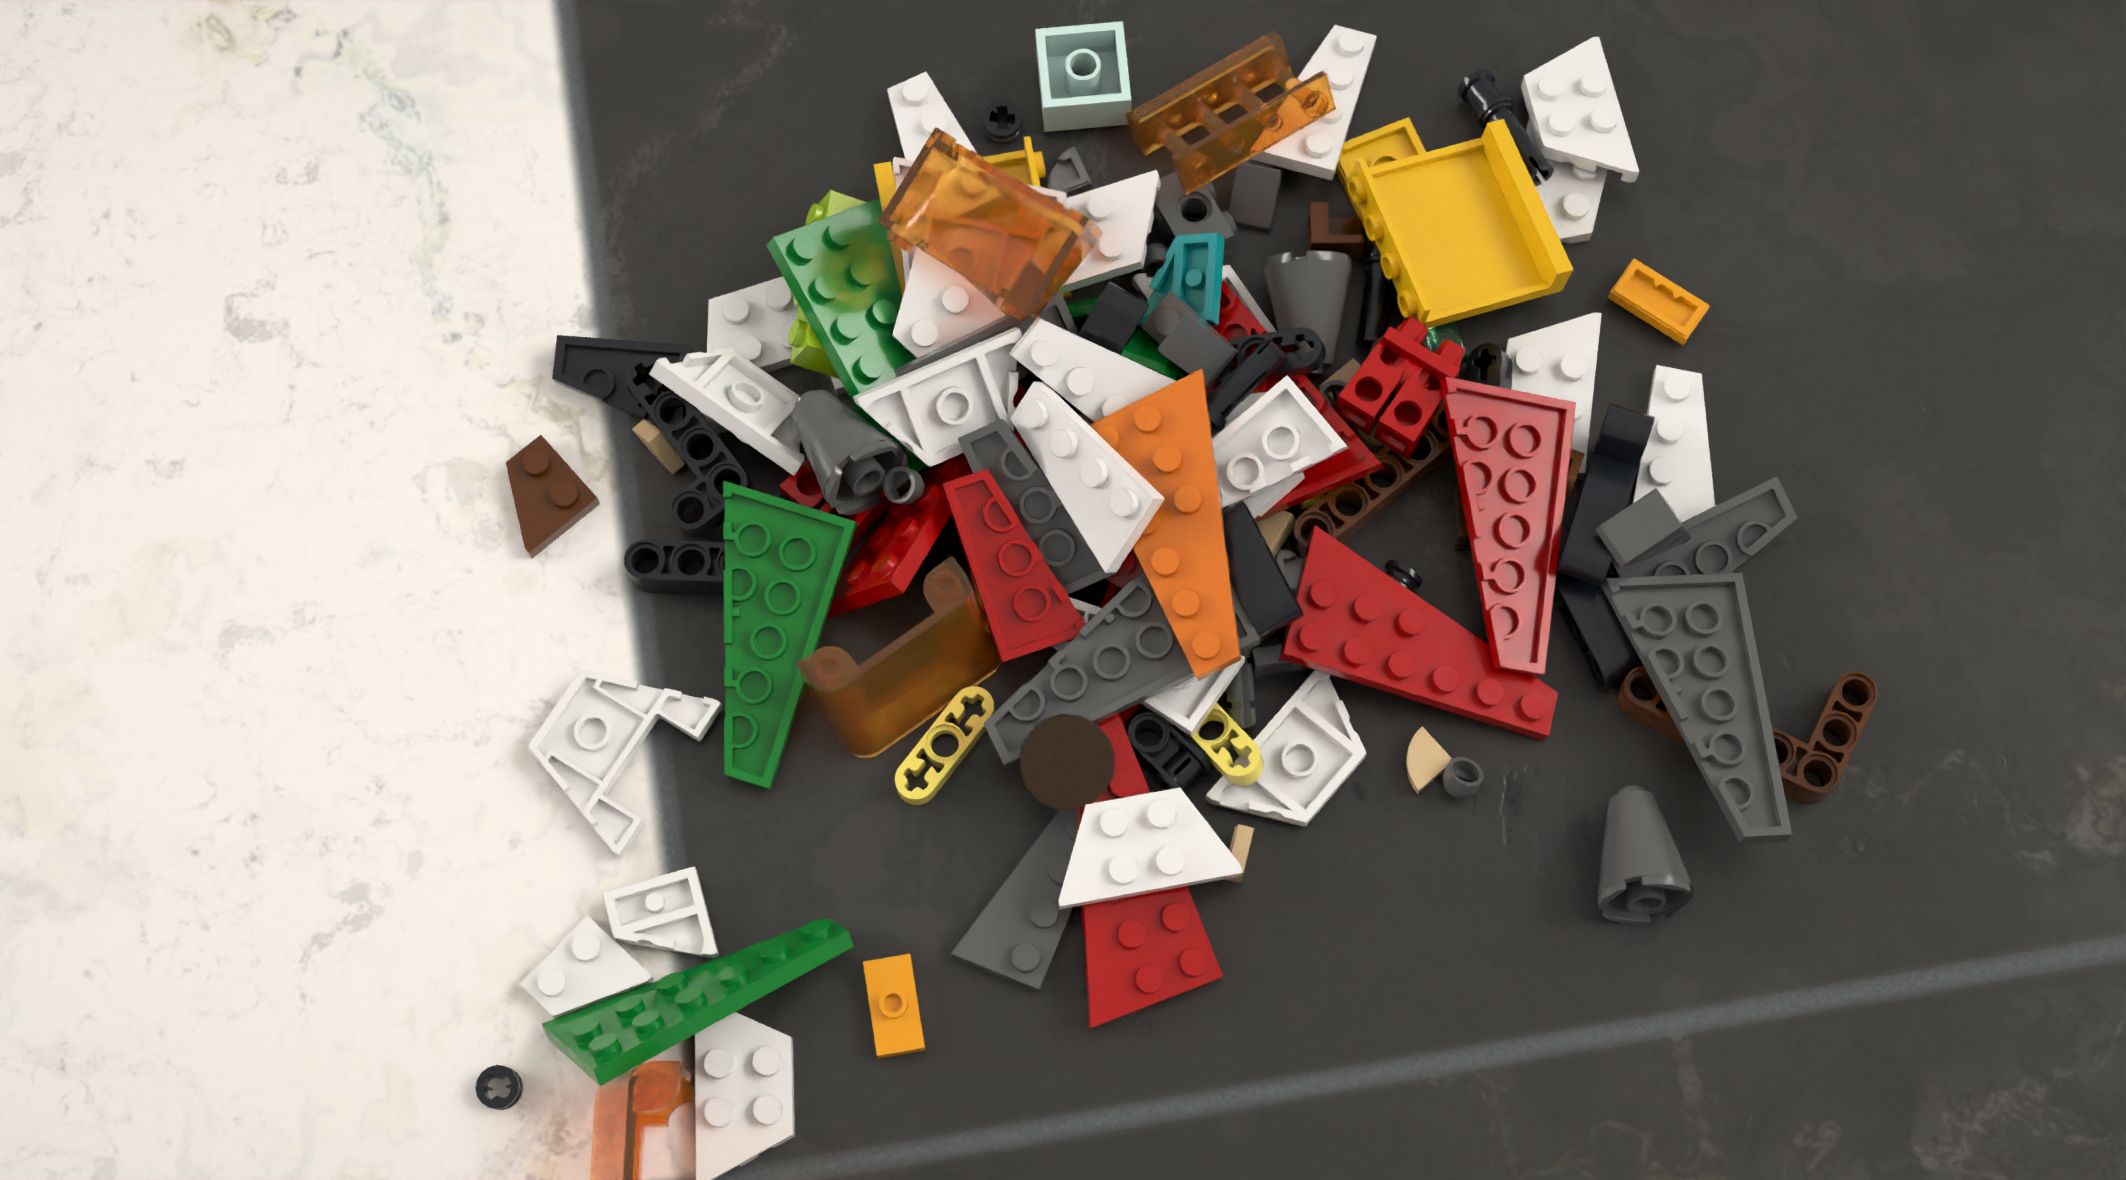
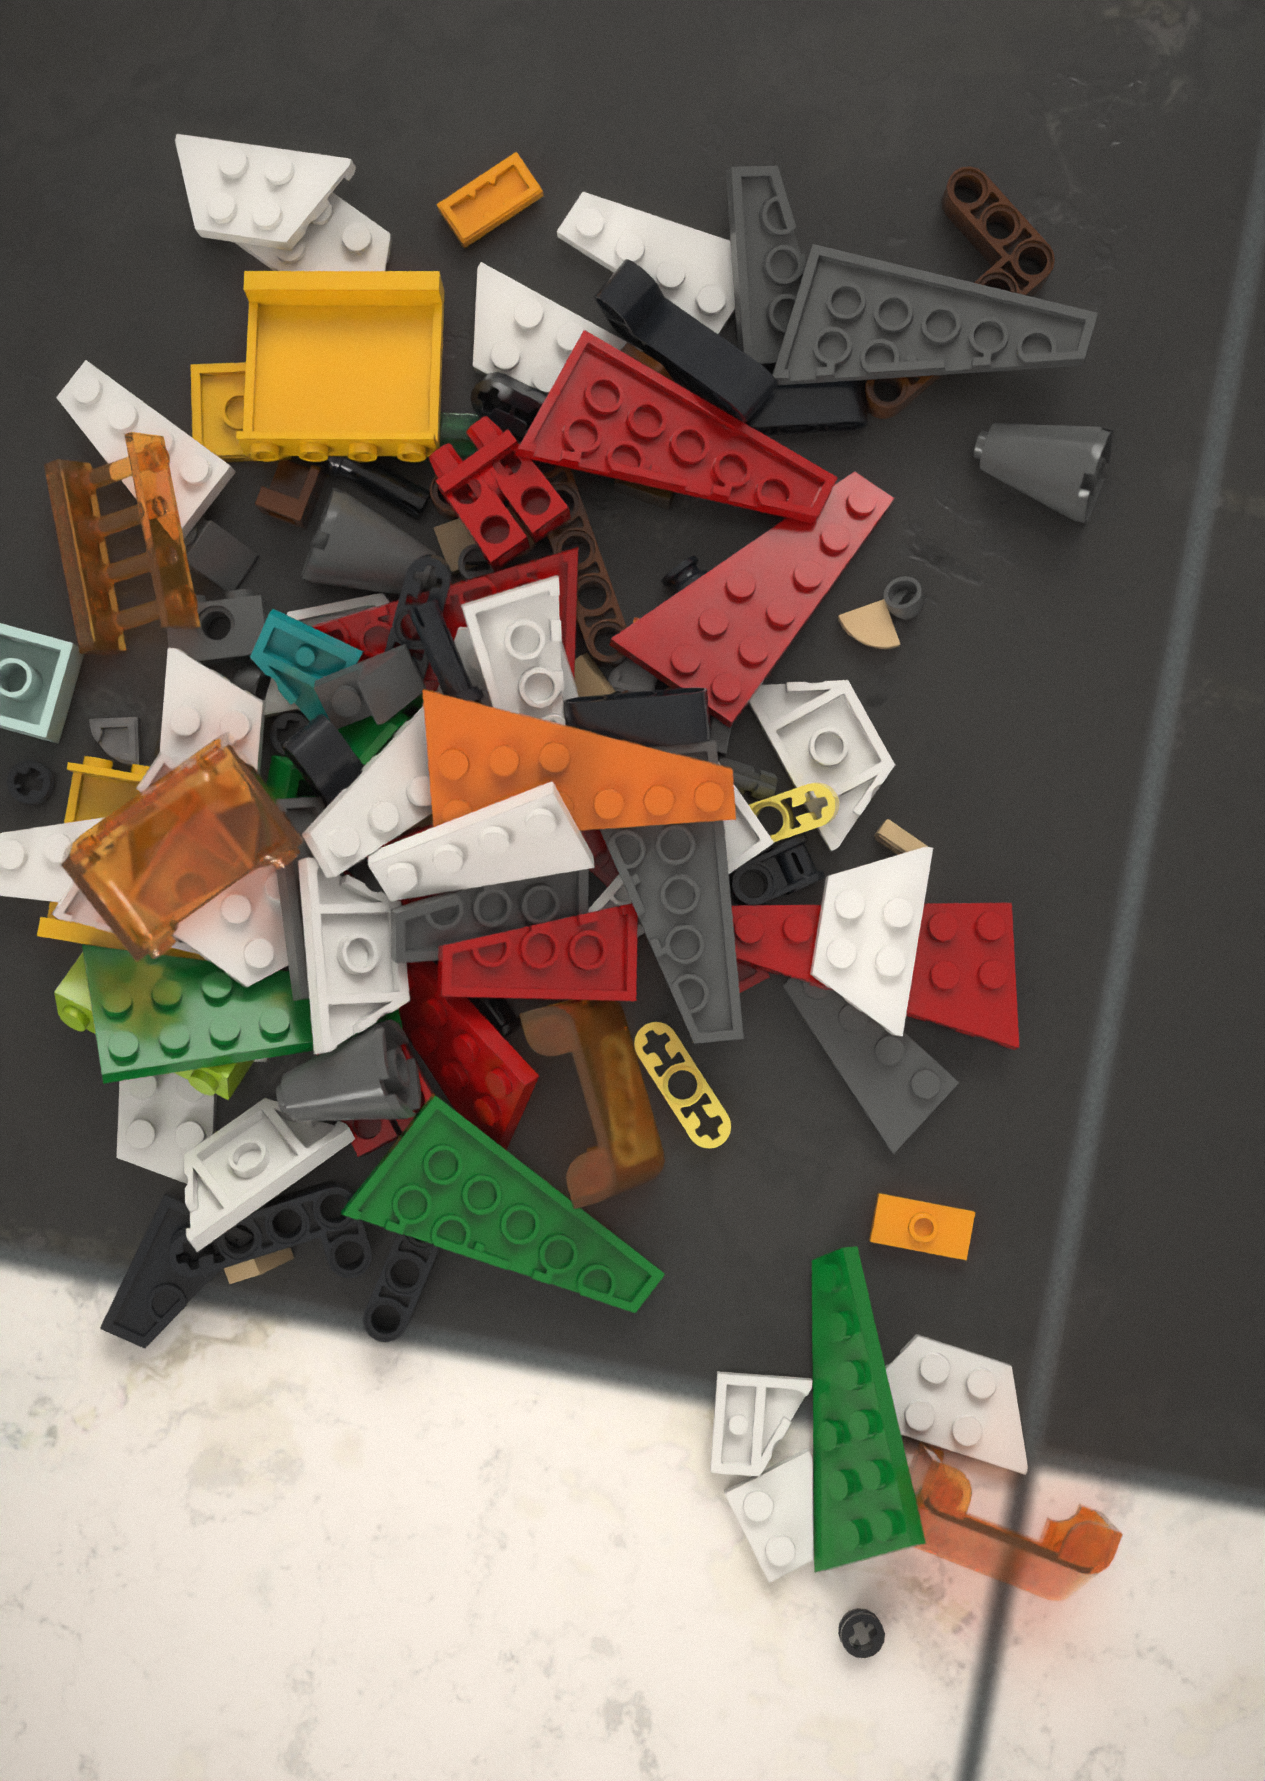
camera: 70 degrees left, 15 degrees up
reddish brown wing [506,435,600,559] -> none
white wing [528,669,723,859] -> none
dark grey hinge [883,466,925,505] -> none
dark brown tile [1019,713,1115,810] -> none
black pin [1458,69,1554,186] -> none
dark grey slope [1596,488,1692,568] -> none

